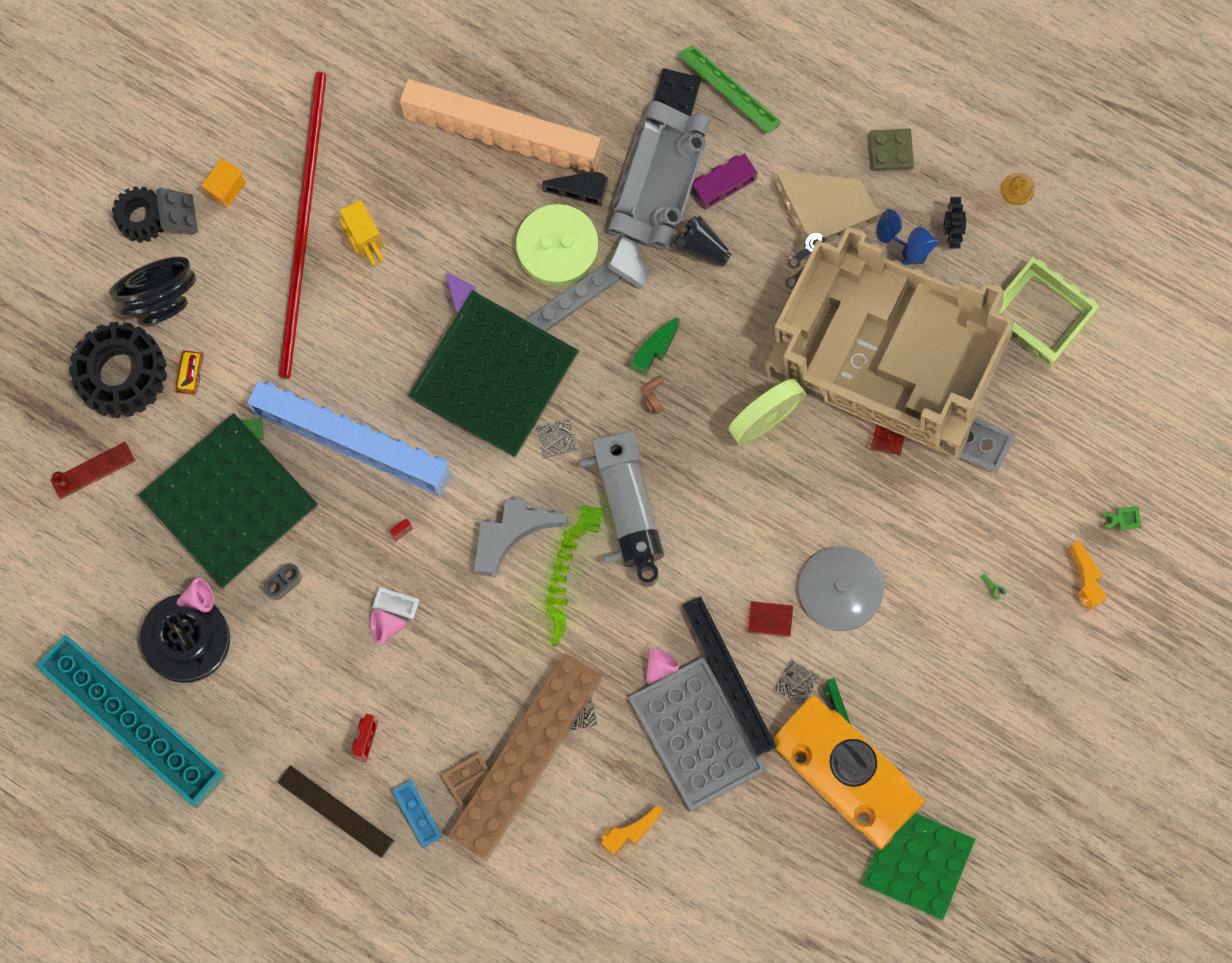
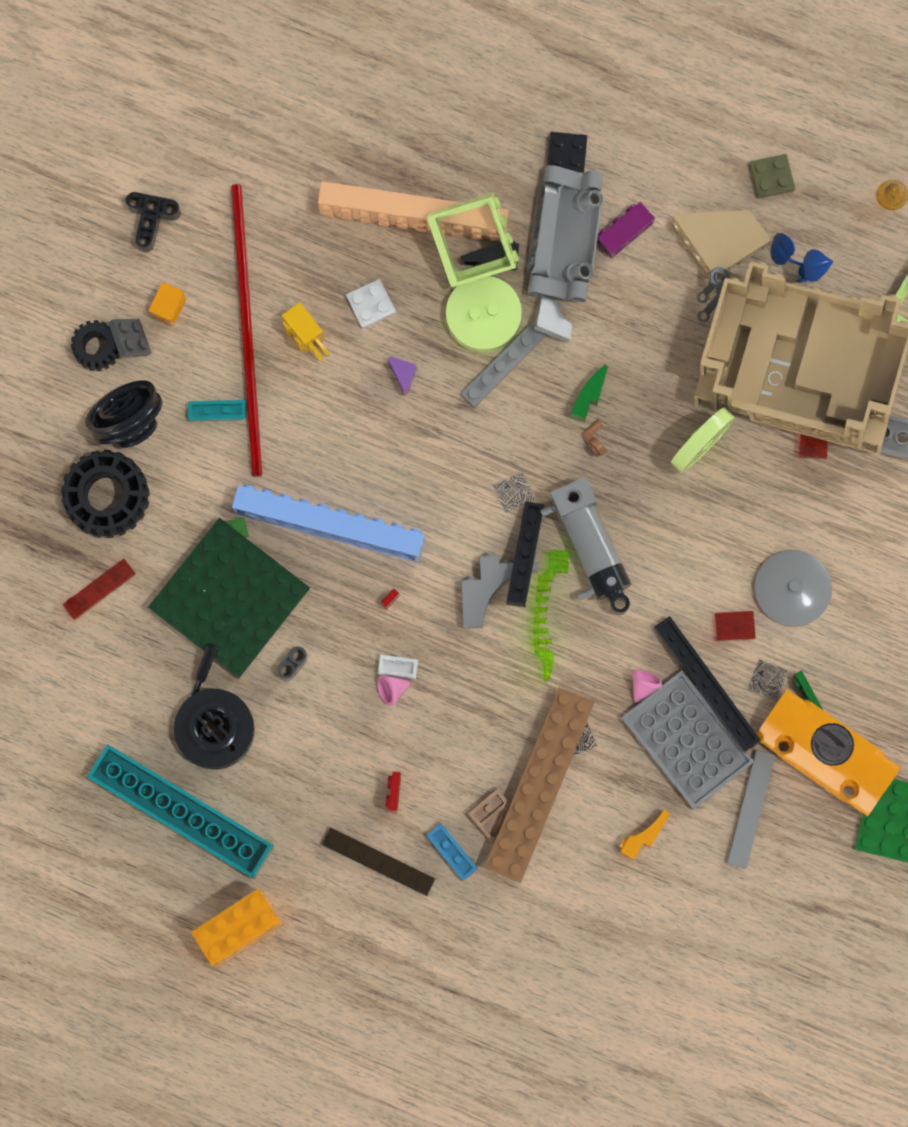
camera: 10 degrees left, 5 degrees up
slope [175,350,204,395] -> none
bright pink hat [176,578,214,612] -> none
dark green plate [408,290,579,458] -> none
black cone [673,216,732,267] -> none
bright green plate [680,45,781,133] -> none
black gear [944,197,966,249] -> none
none -> black beam [126,192,181,253]
none -> teal plate [188,400,246,421]
none -> light orange brick [191,888,285,967]
none -> black axle [192,643,218,695]
none -> white plate [346,279,396,329]
none -> yellowish green piece [427,192,519,288]
none -> black plate [506,501,544,608]
none -> light grey tile [727,750,775,868]

